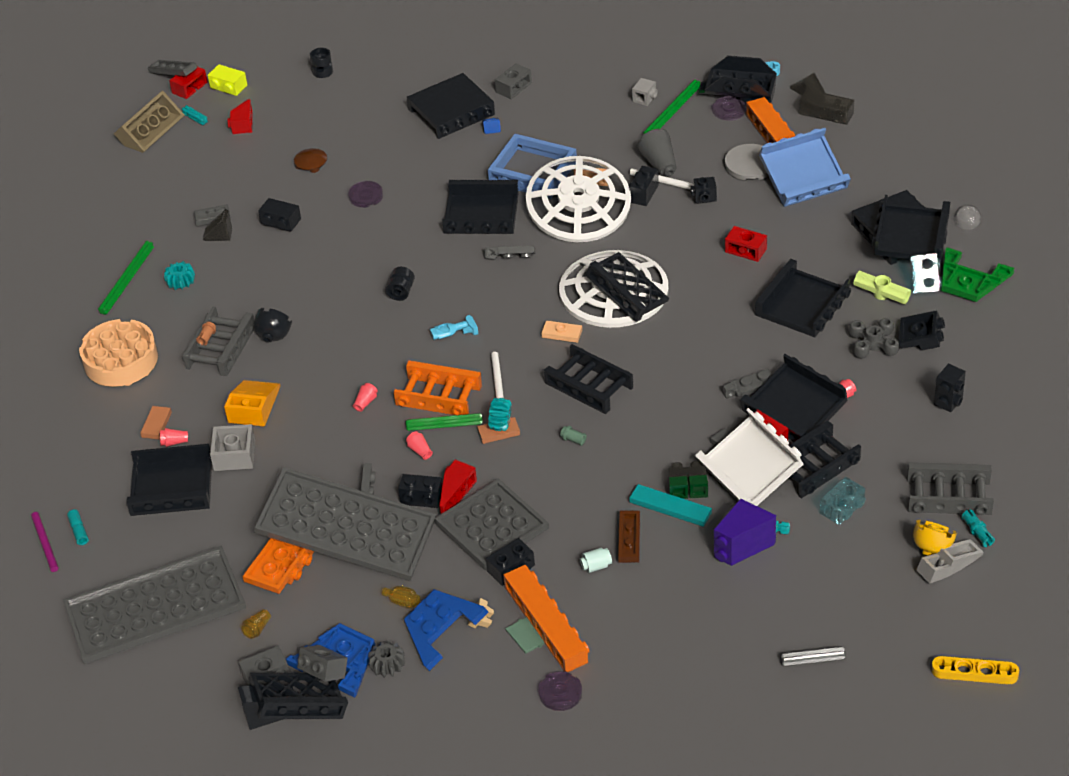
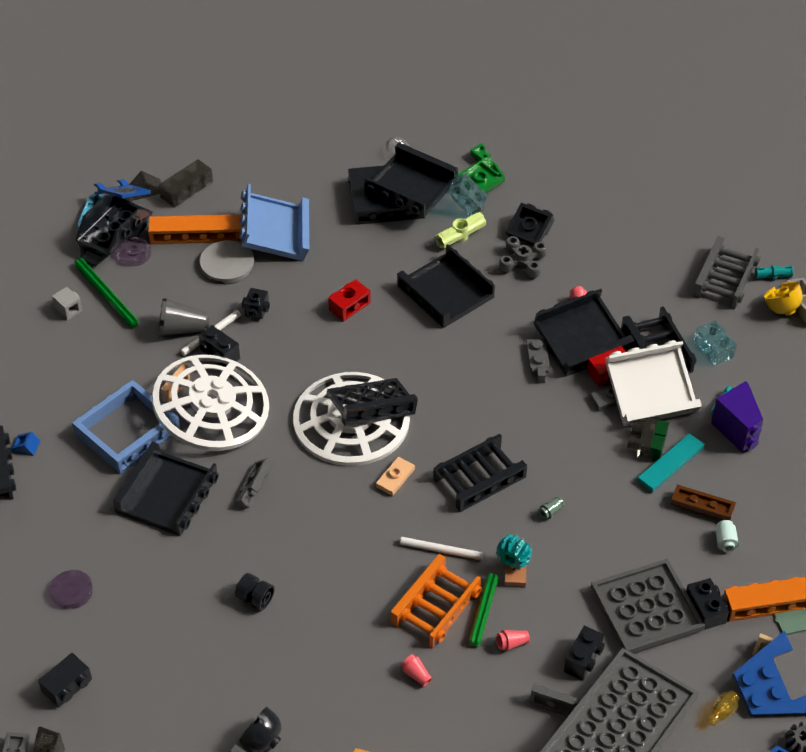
camera: 75 degrees left, 5 degrees up
medium azure piece [430,315,478,340] -> none
red slope [440,459,477,514] -> none
black brick [934,363,966,412] -> none
none -> blue flag [94,179,151,198]

